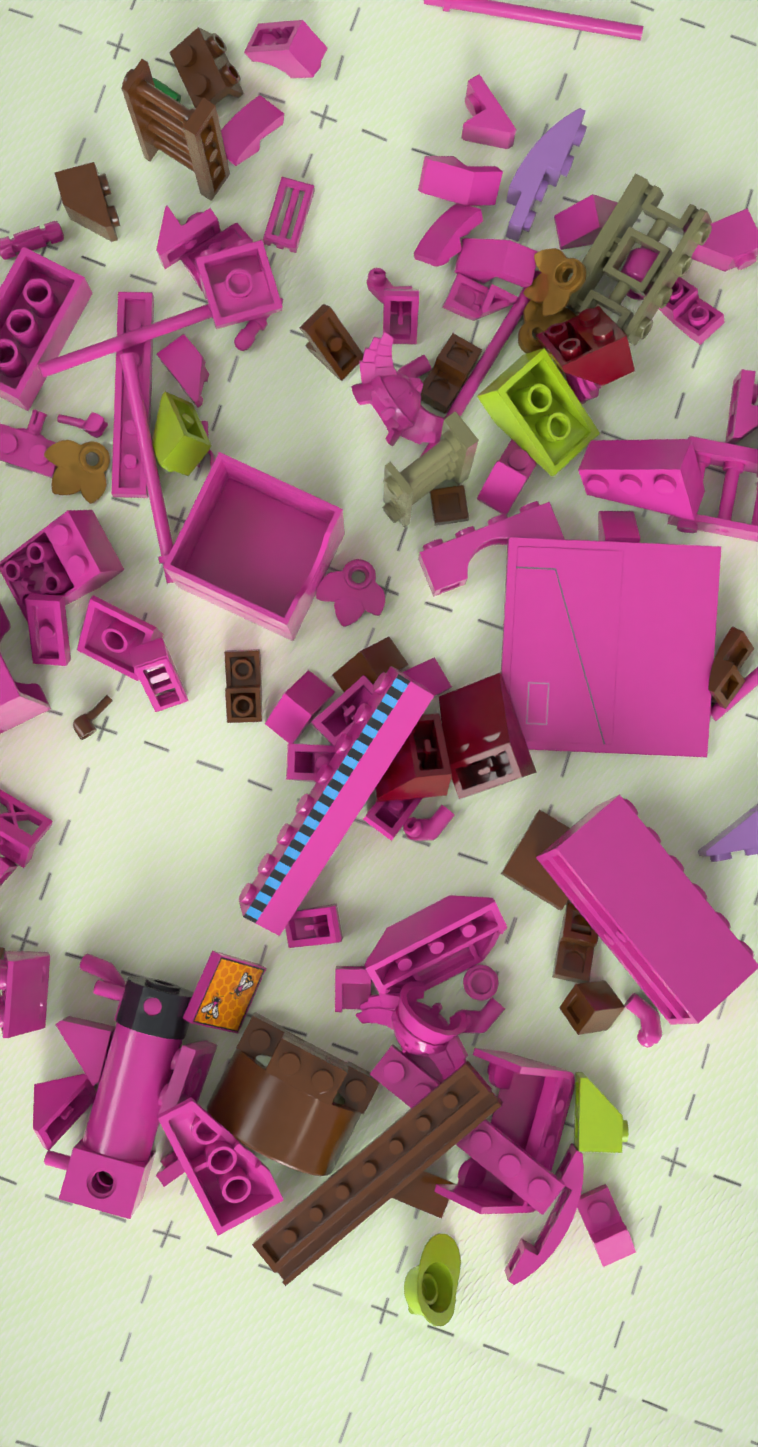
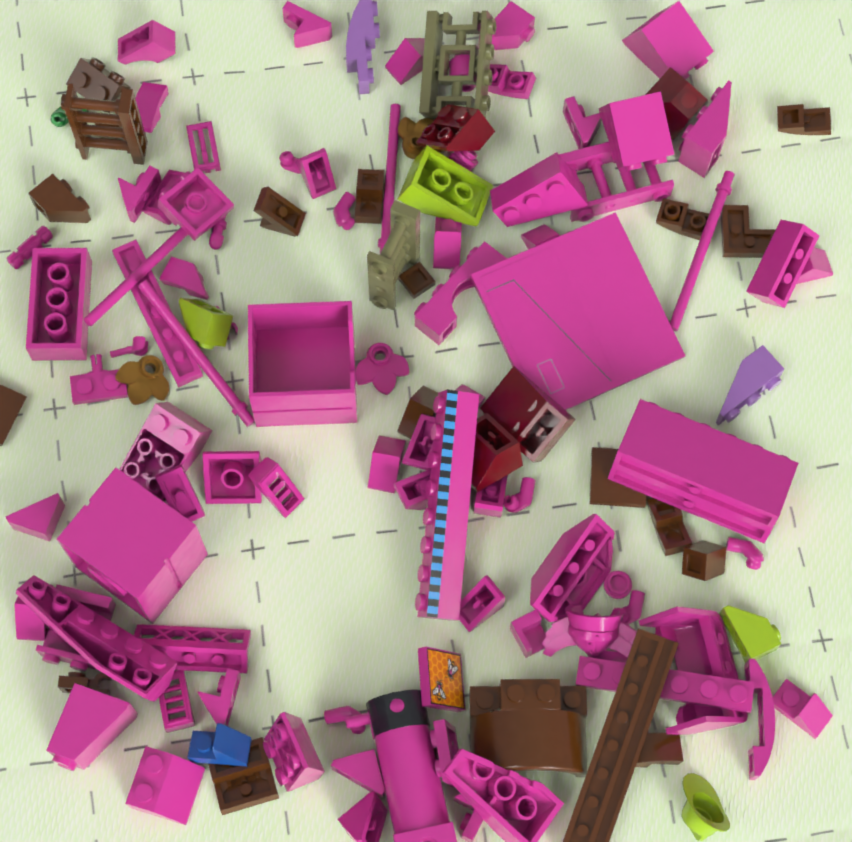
camera: 25 degrees left, 15 degrees down
reddish brown hand [73,695,113,740] -> none
reddish brown slope [224,649,262,723] -> none
dark pink helmet [351,331,446,446] -> none
dark pink slope [413,203,483,267] -> none
dark pink slope [418,156,503,206] -> none
dark pink slope [442,273,518,321] -> none
dark pink slope [454,238,538,288] -> none
pearl gold plate [523,248,586,317] -> none
reddish brown slope [708,626,754,709] -> none

